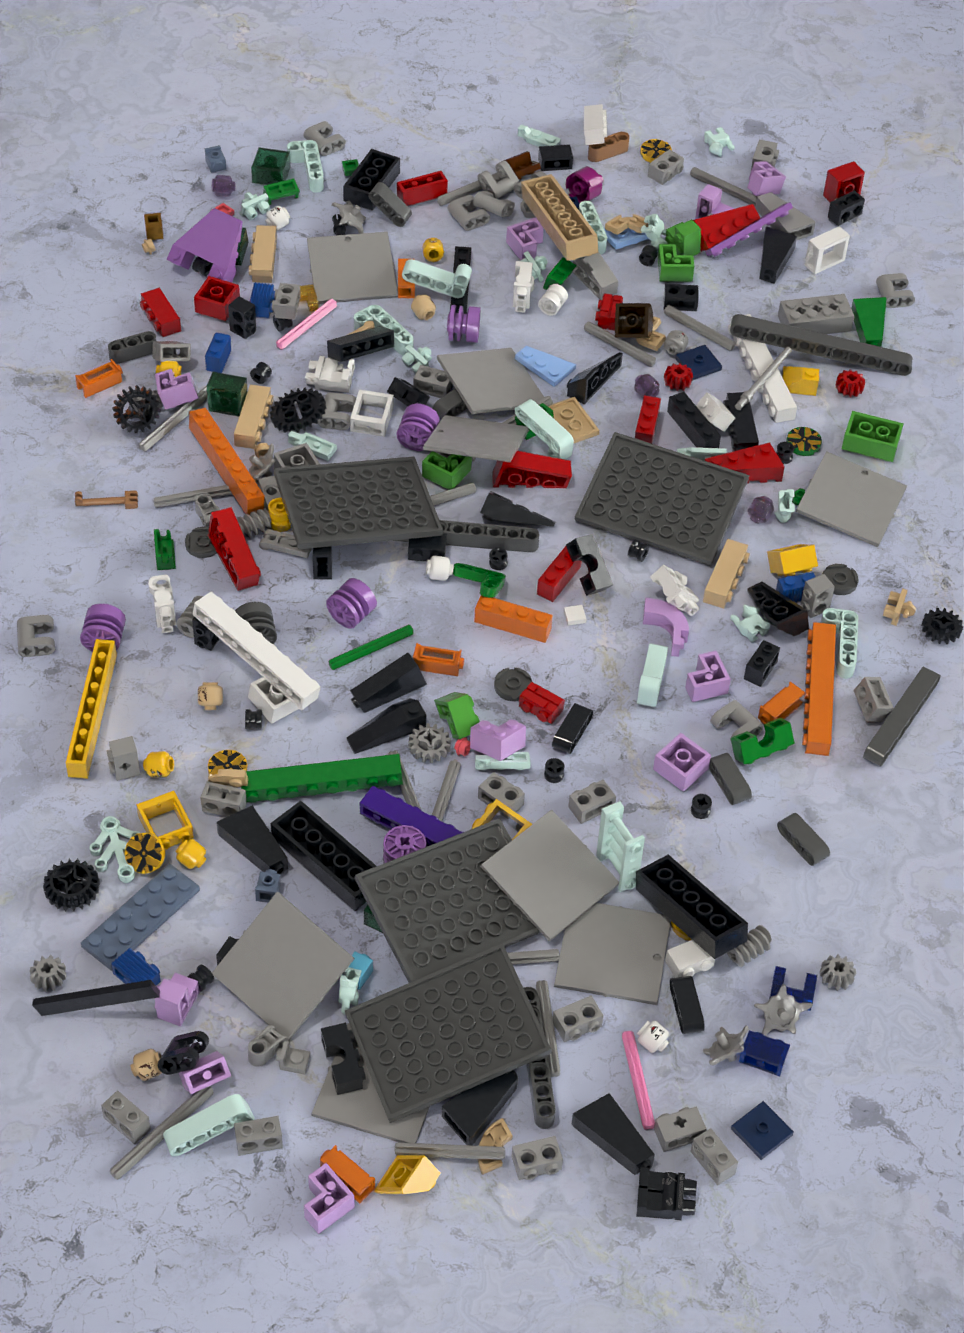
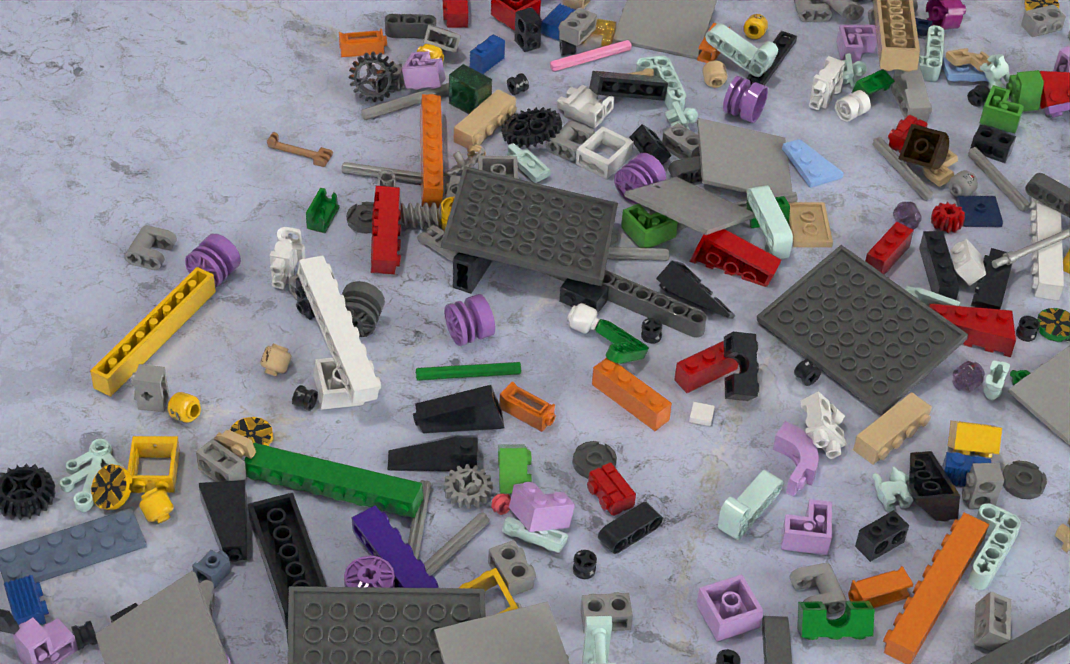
camera: 25 degrees right, 5 degrees down
black wedge [567,352,623,405] -> none

